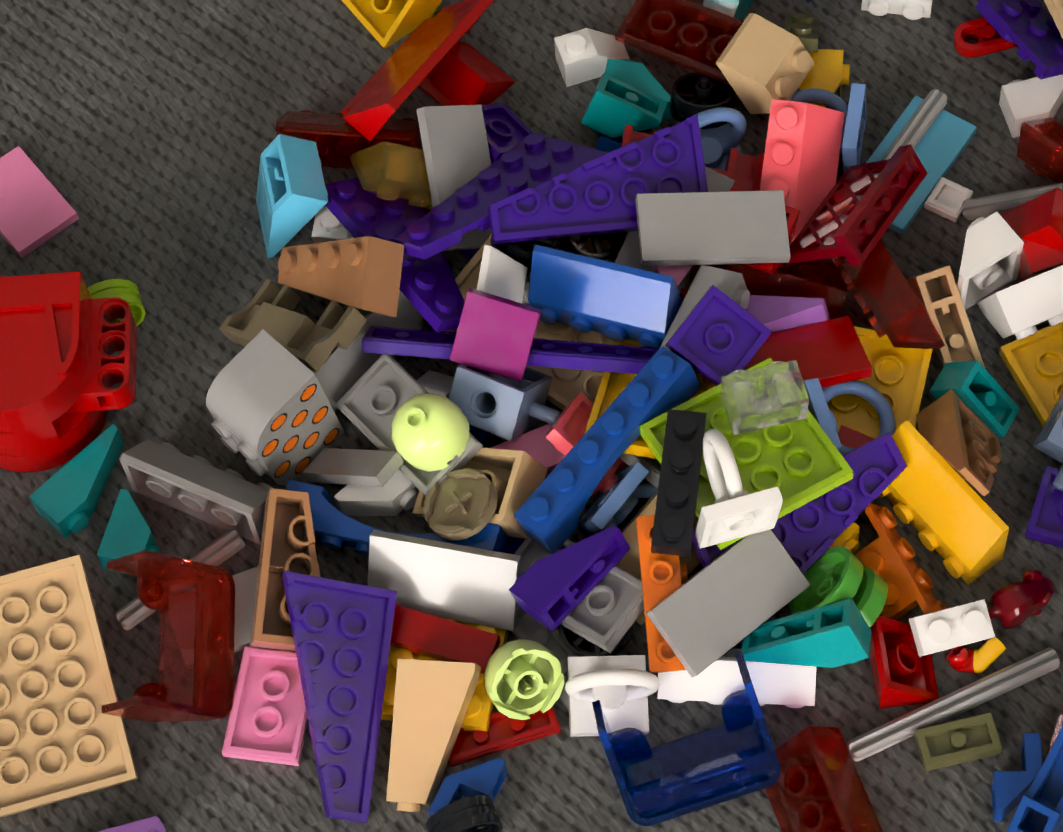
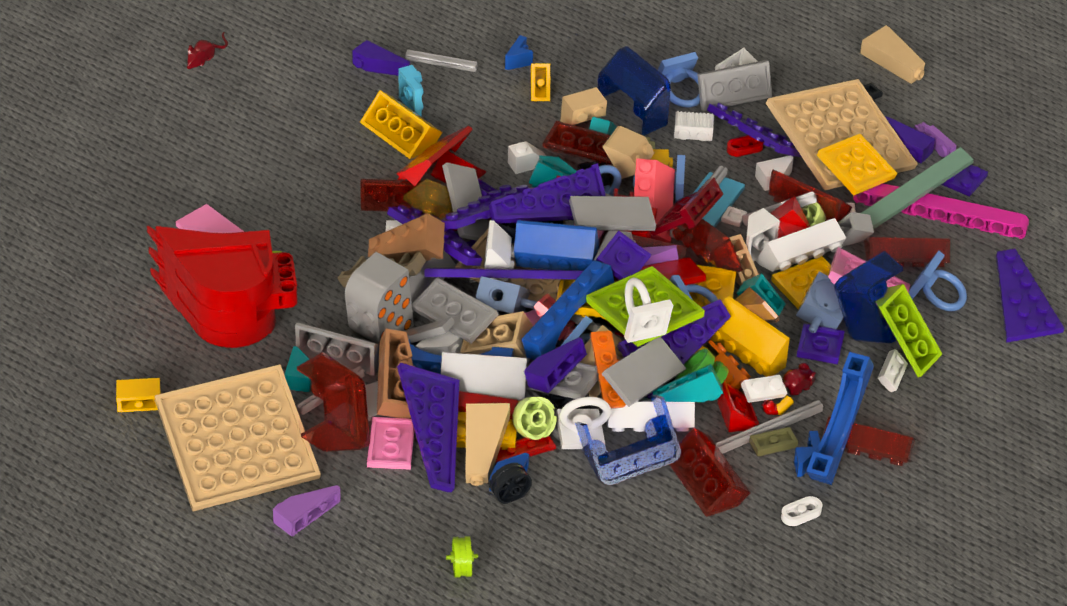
camera: 15 degrees left, 20 degrees down
teal slope [29,424,124,538] -> none
medium azure slope [256,134,329,258] -> none
yellowish green cylinder [392,393,469,472] -> none
dark tan tile [423,468,498,541] -> none
magenta tile [450,288,542,382] -> none
black plate [651,409,707,557] -> none
clear brick [721,360,809,435] -> none

